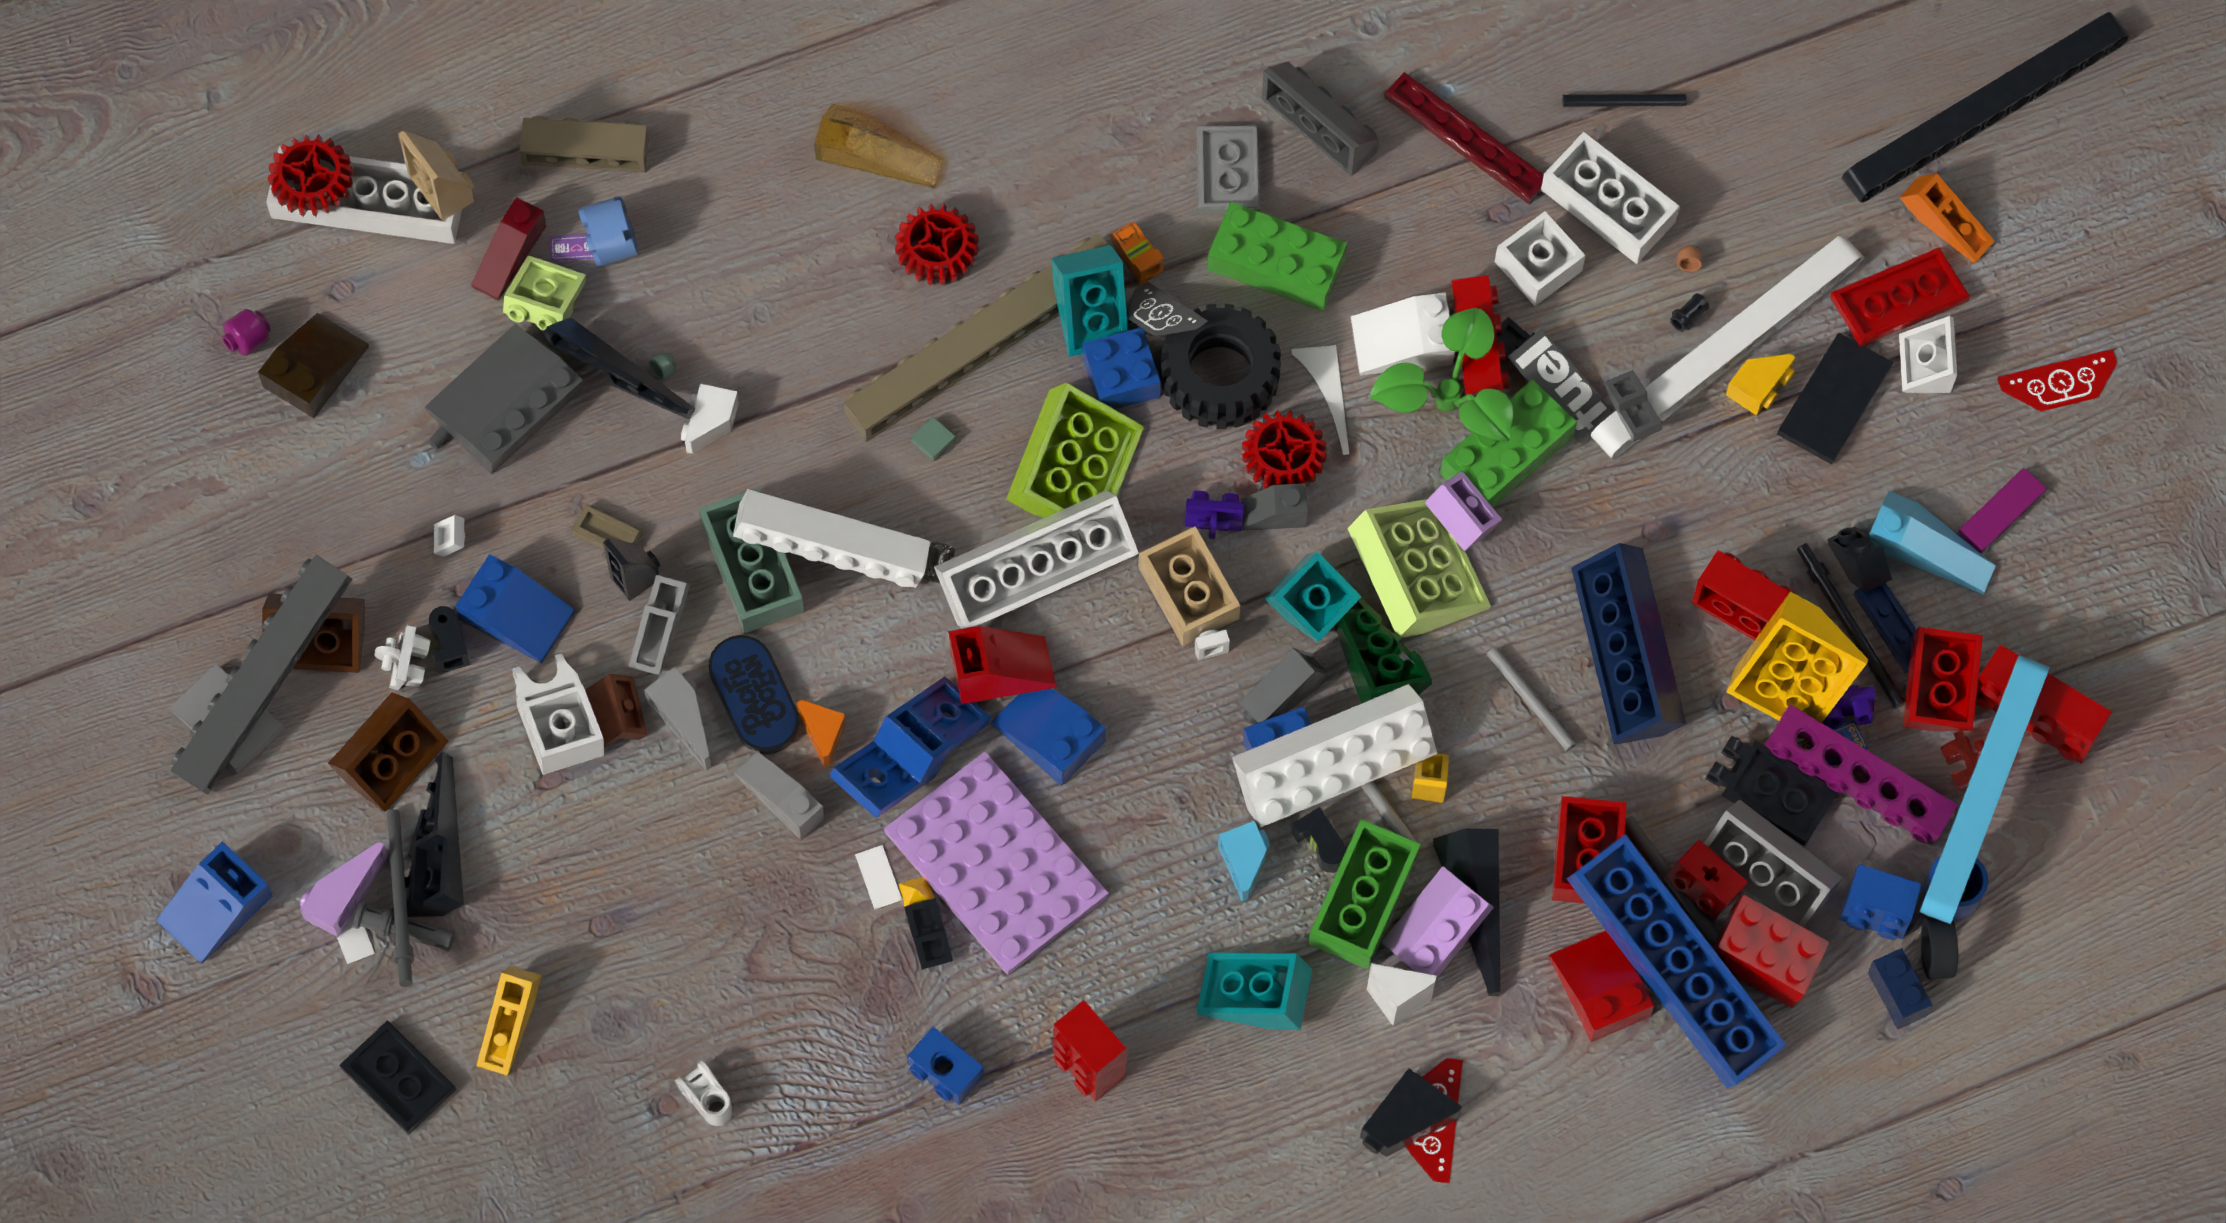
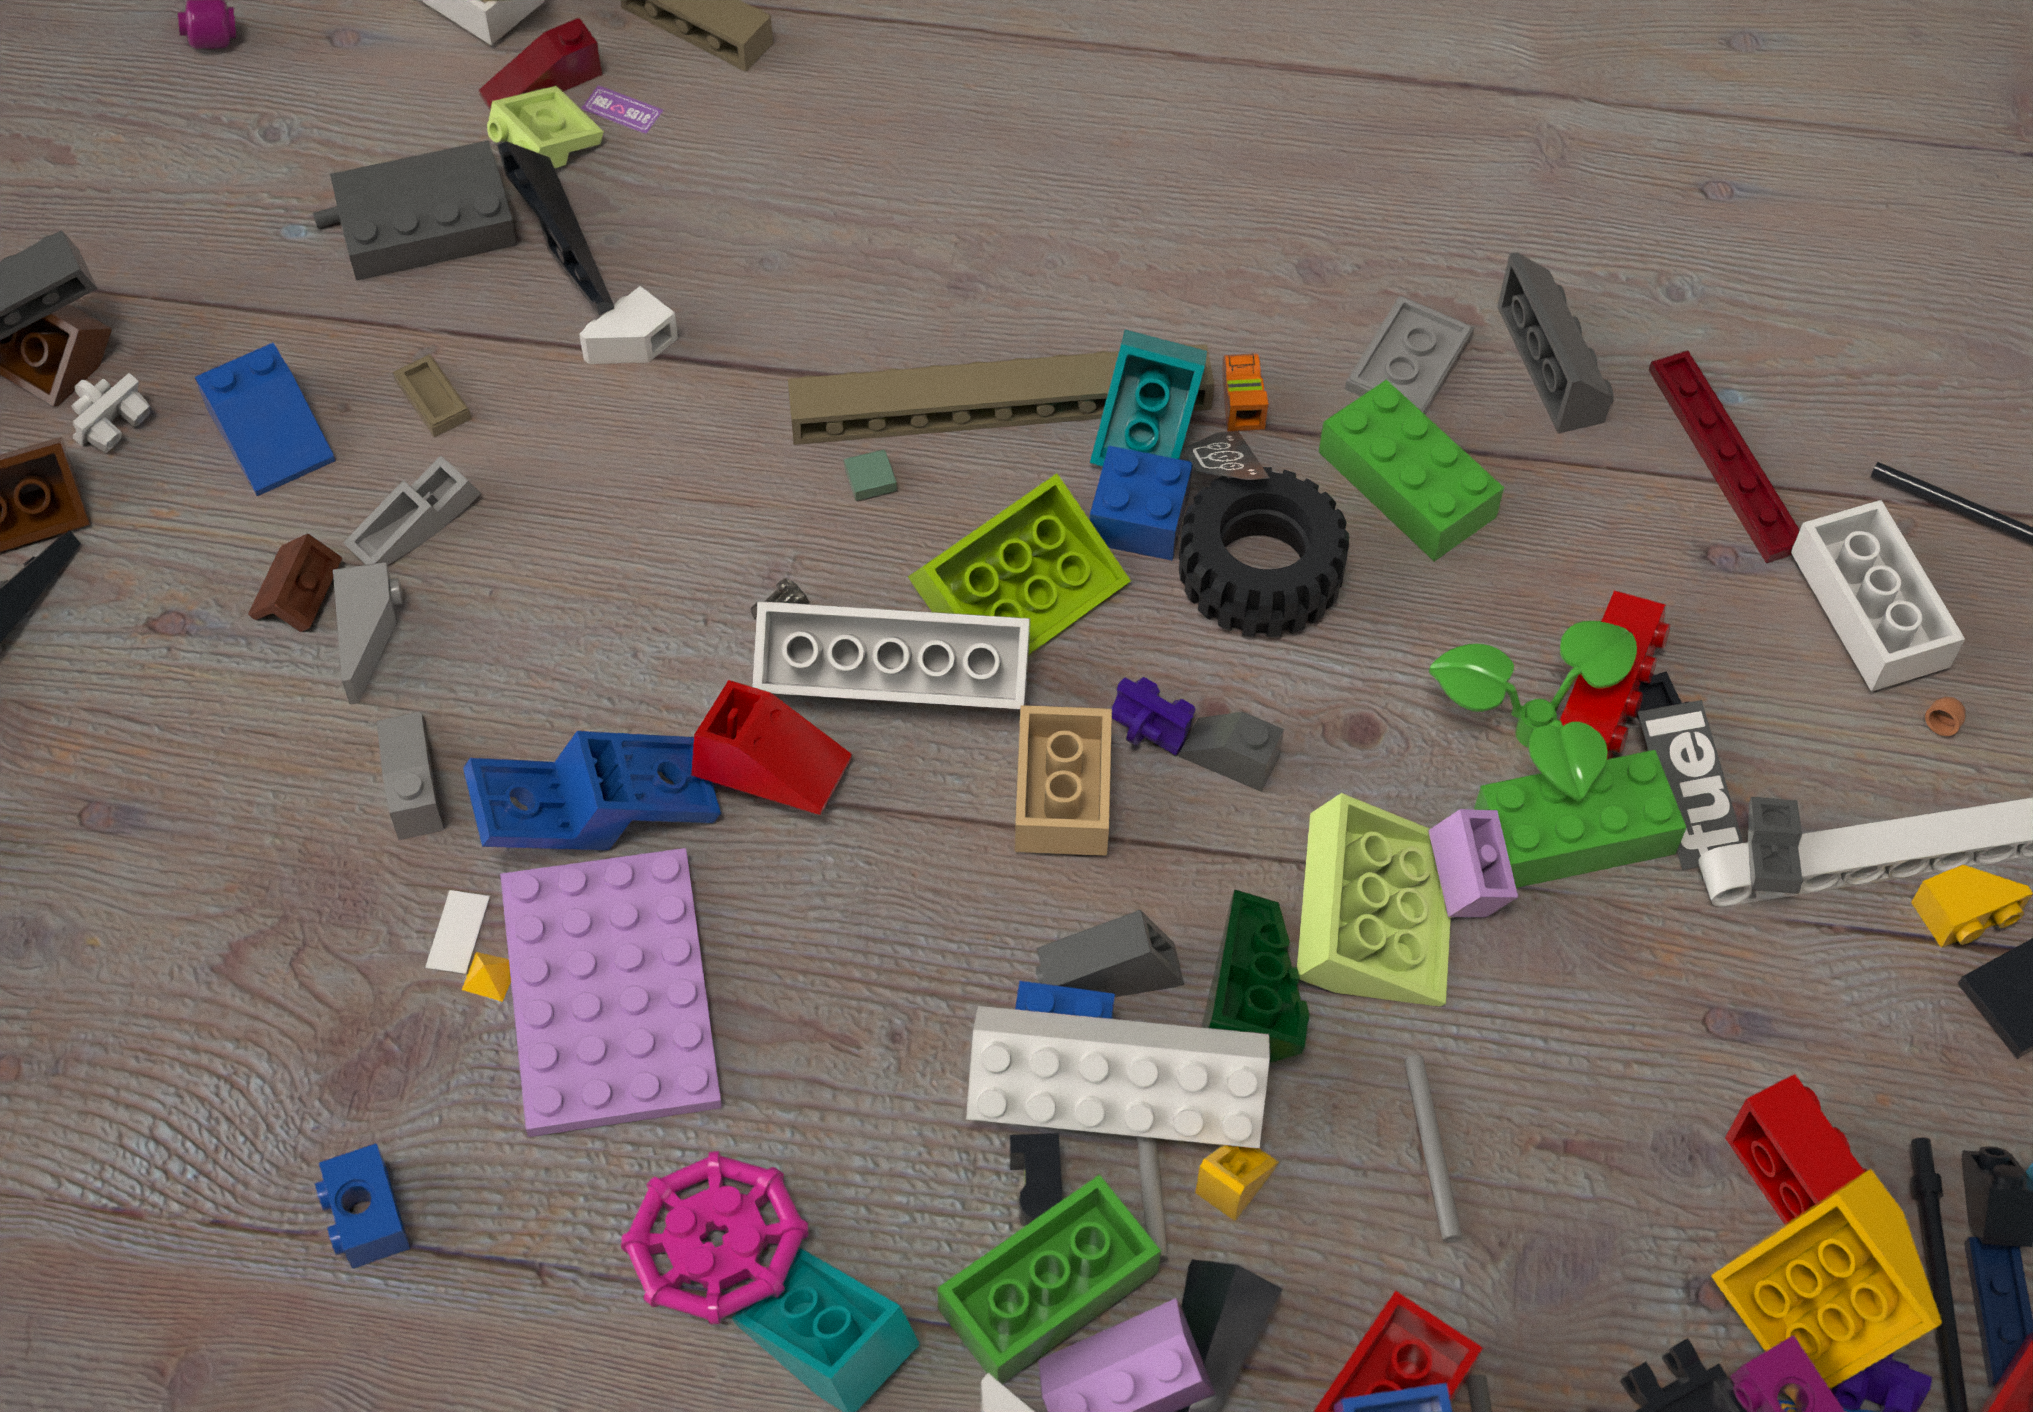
camera: 30 degrees right, 10 degrees down
dark brown slope [258,313,369,418] -> none
black leg [429,606,470,674] -> none
white plate [434,515,465,557] -> none
white brick [513,653,604,775] -> none
medium blue brick [578,195,639,267] -> none
black slope [603,538,660,601] -> none
sand green hinge [649,353,677,381] -> none
white piece [675,1060,732,1126] -> none
sand green brick [699,488,804,634] -> none
tile [709,635,799,754] -> none
white brick [733,489,930,588] -> none
orange slope [796,700,846,768] -> none
clear yellow wedge [814,104,943,189] -> none
red gear [895,203,979,286] -> none
black slope [904,898,953,969] -> none
blue slope [991,689,1106,786] -> none
red brick [1052,1000,1127,1102] -> none
white plate [1194,629,1230,661] -> none
medium azure slope [1218,821,1270,902] -> none
red gear [1242,409,1327,488] -> none
teal slope [1264,551,1361,642] -> none
white sticker [1291,345,1349,455] -> none
white slope [1351,293,1455,376] -> none
white brick [1495,211,1586,306] -> none
dark blue slope [1571,543,1686,744] -> none
black pin [1670,293,1710,332] -> none
none -> dark pink plate [621,1151,808,1325]

